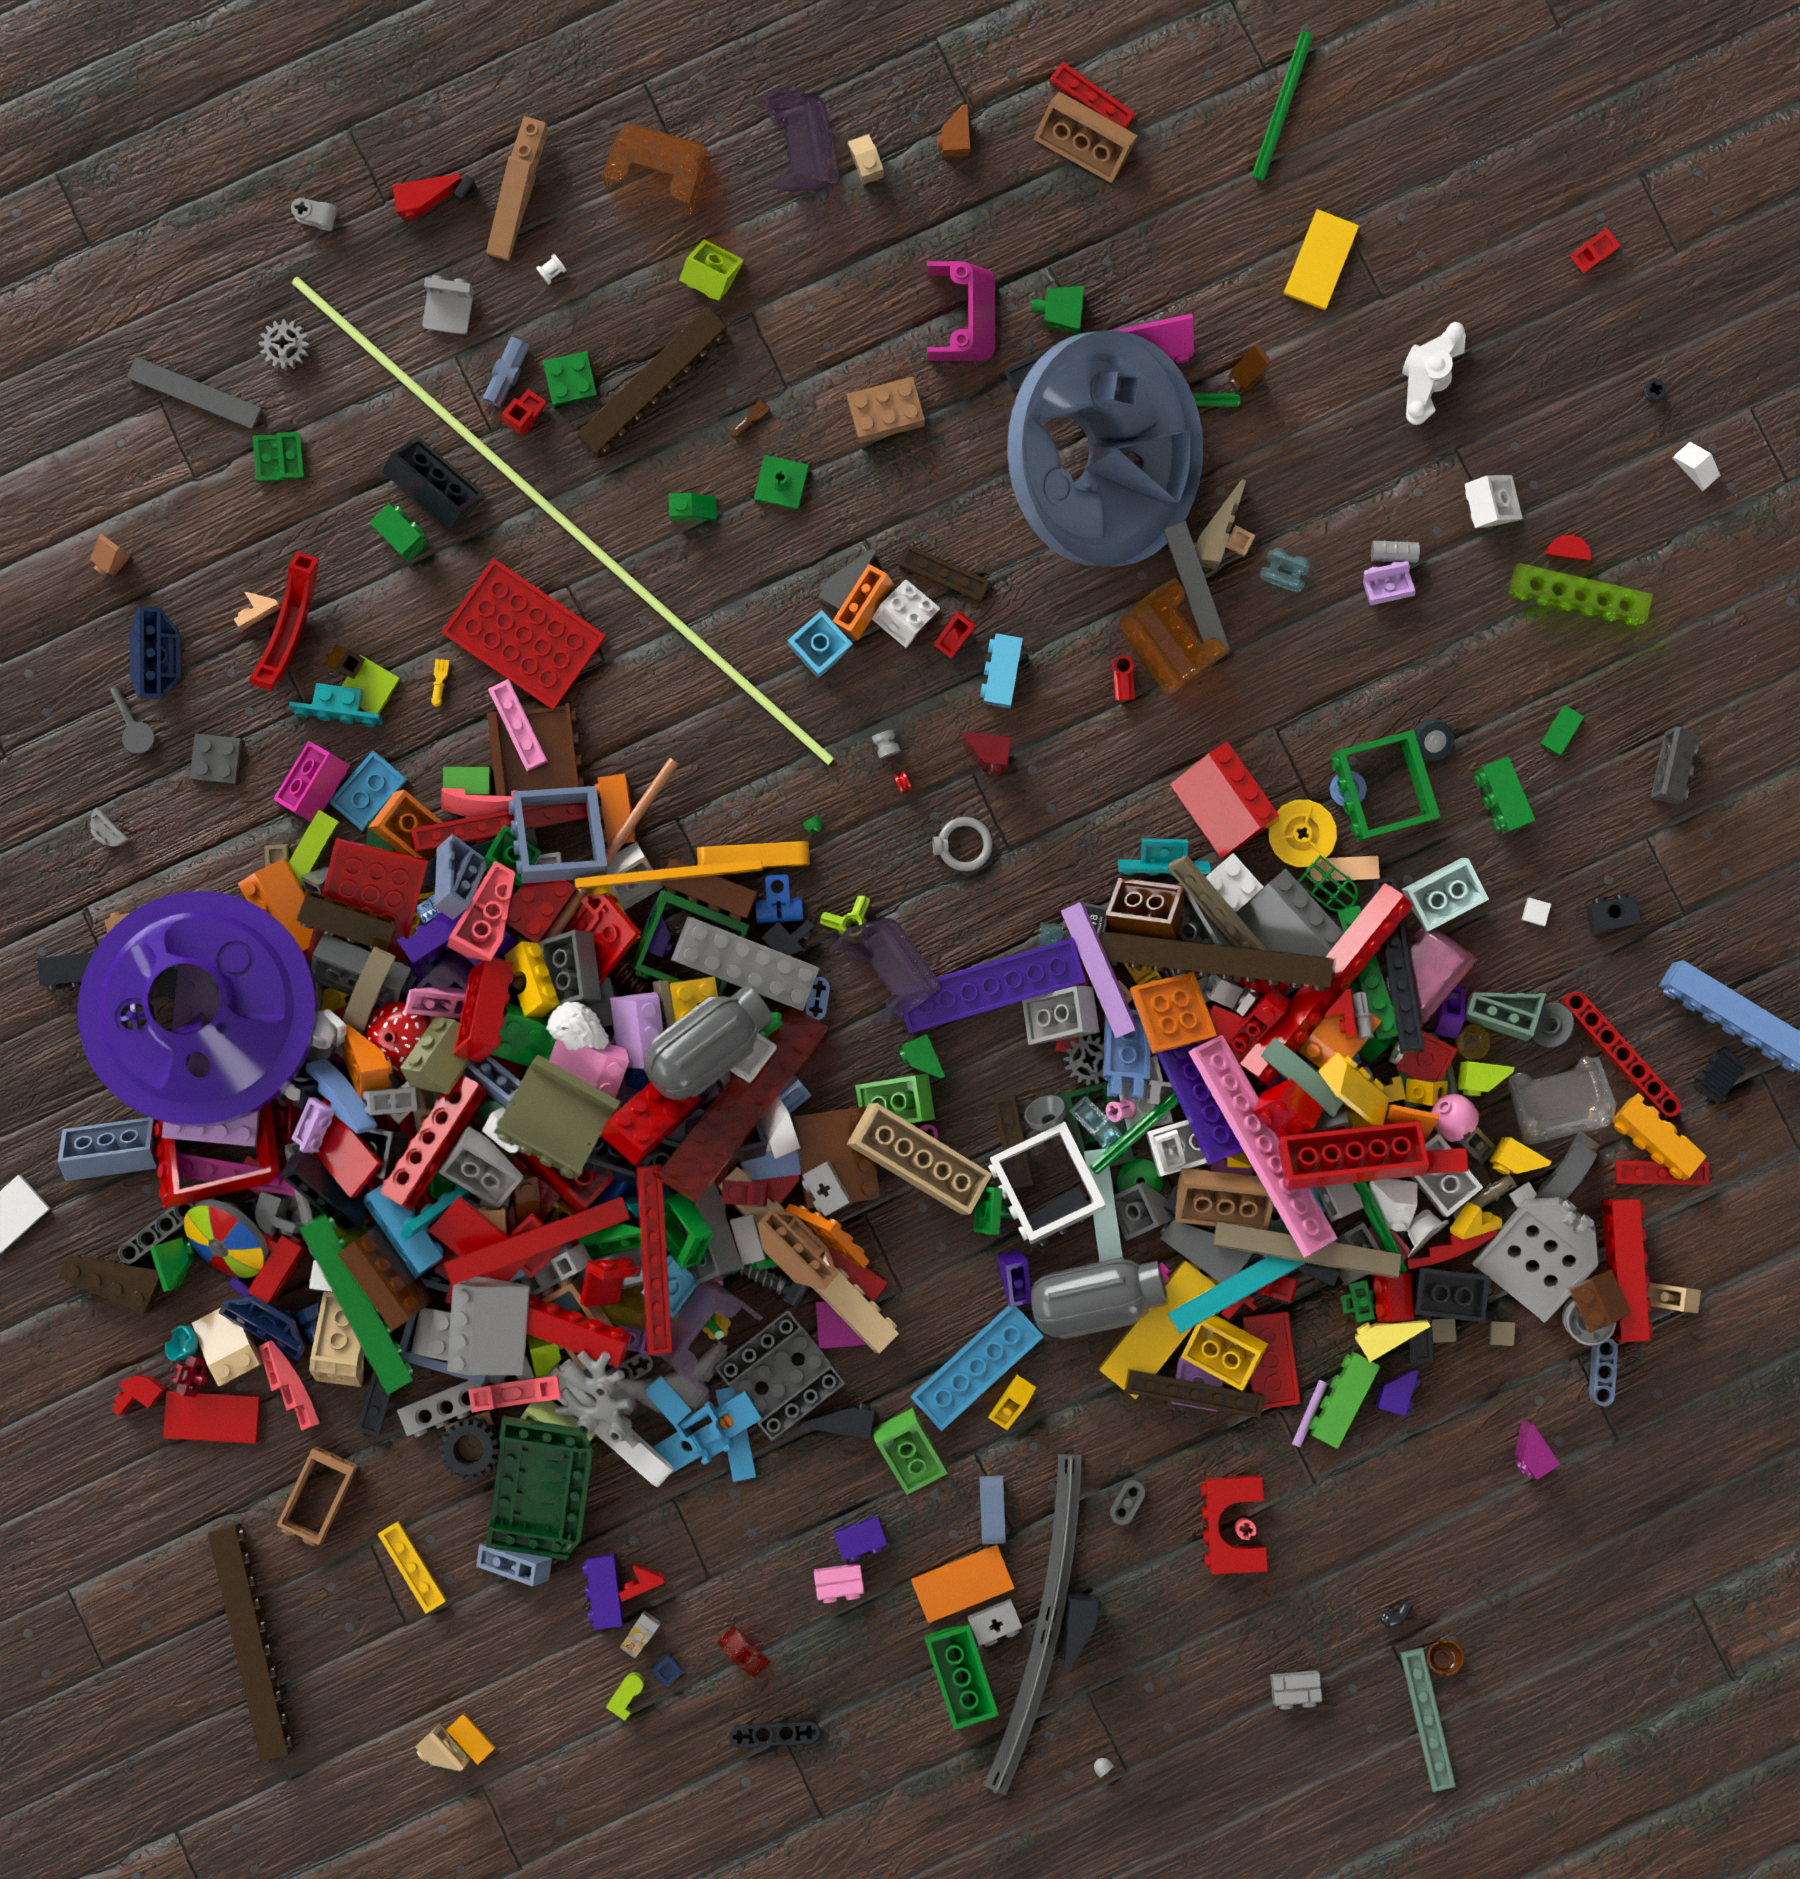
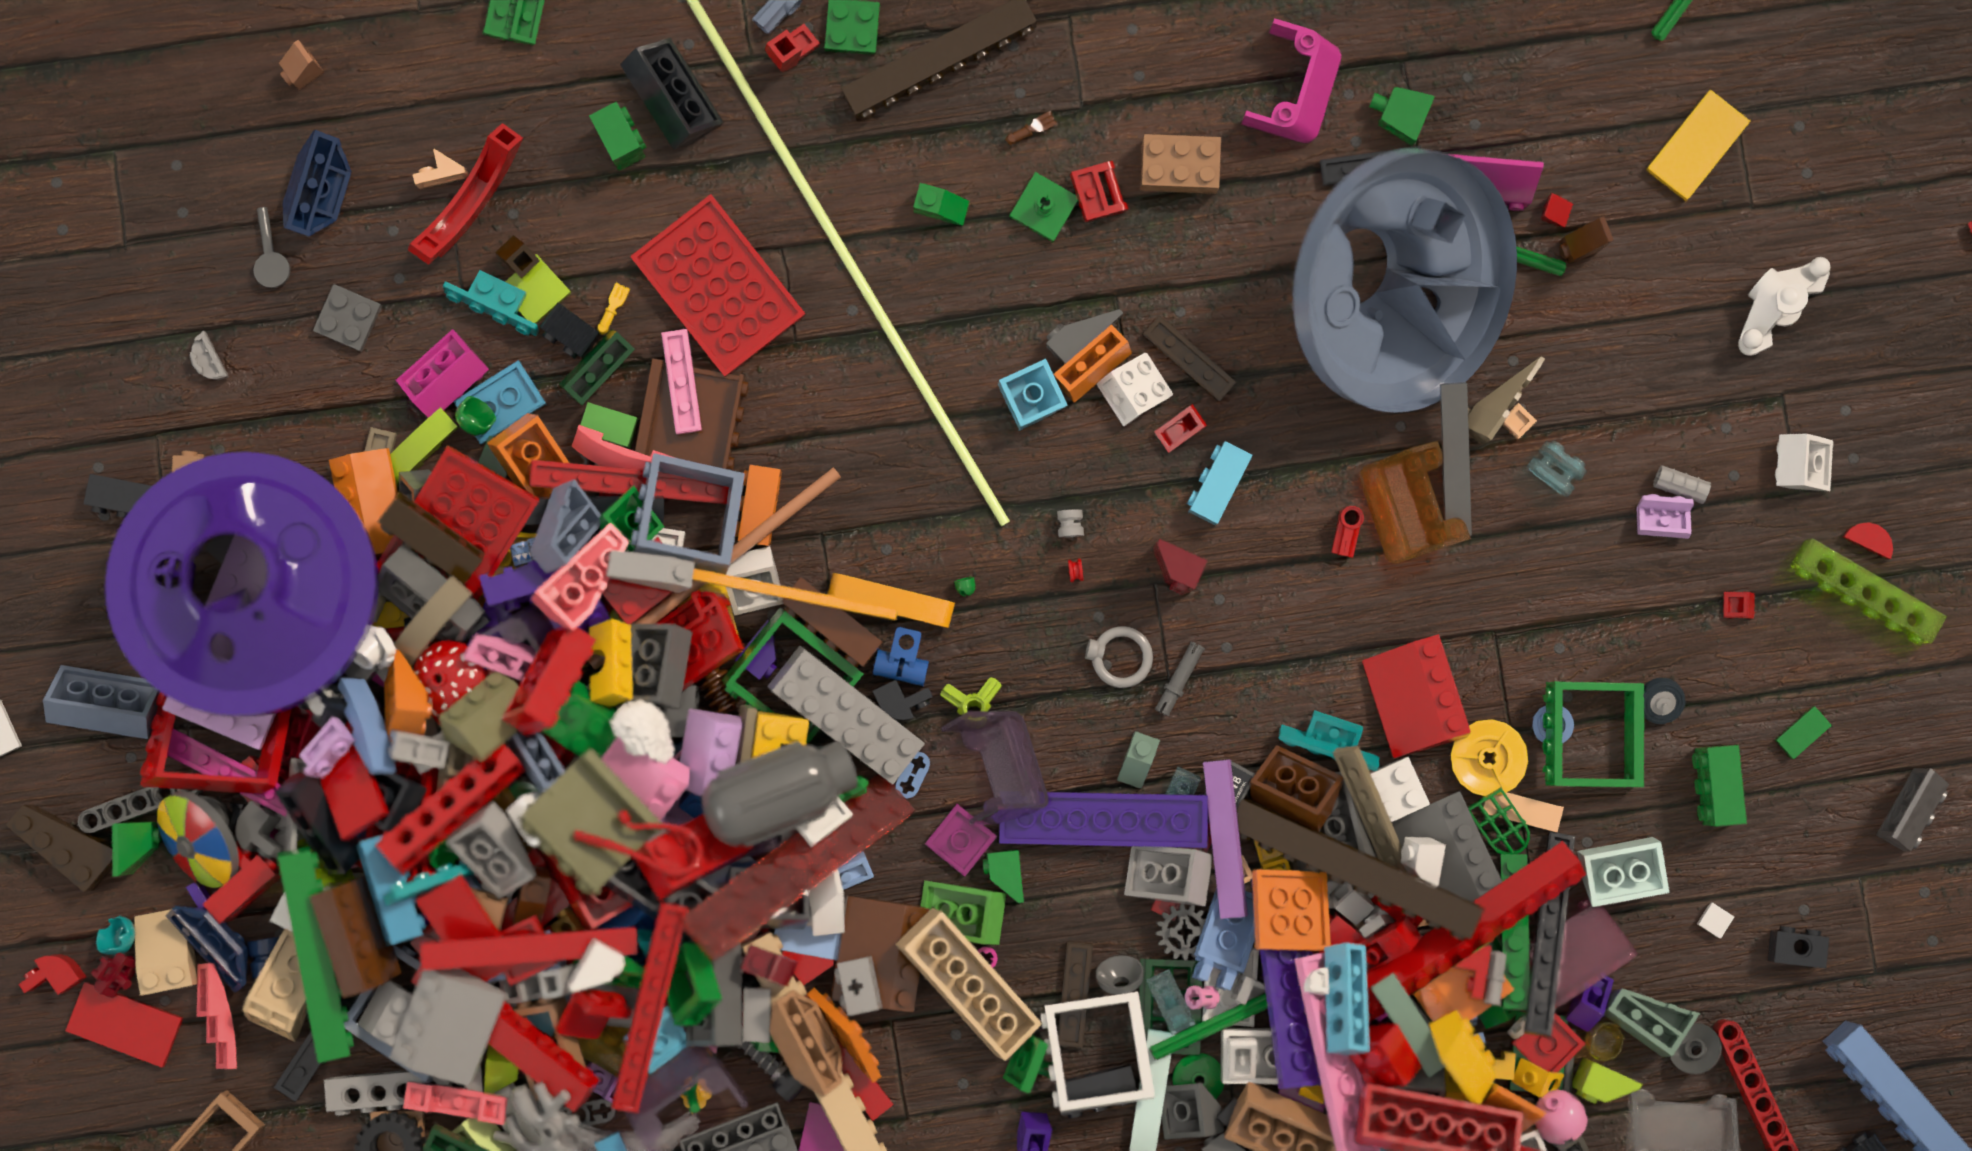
camera: 10 degrees right, 0 degrees up
none -> green hair [455,396,496,436]
none -> black brick [540,302,602,359]
none -> dark green brick [559,329,635,405]
none -> white slope [566,938,625,992]
none -> red piece [573,810,703,876]
none -> light grey slope [606,550,695,593]
none -> magenta tile [925,804,997,877]
none -> red plate [1070,161,1129,223]
none -> sand green slope [1117,731,1160,789]
none -> dark grey pin [1154,641,1205,717]
none -> white tile [1304,968,1329,995]
none -> medium azure brick [1324,943,1369,1055]
none -> white slope [1401,837,1446,886]
none -> red slope [1540,193,1573,228]
none -> red slope [1723,592,1755,619]

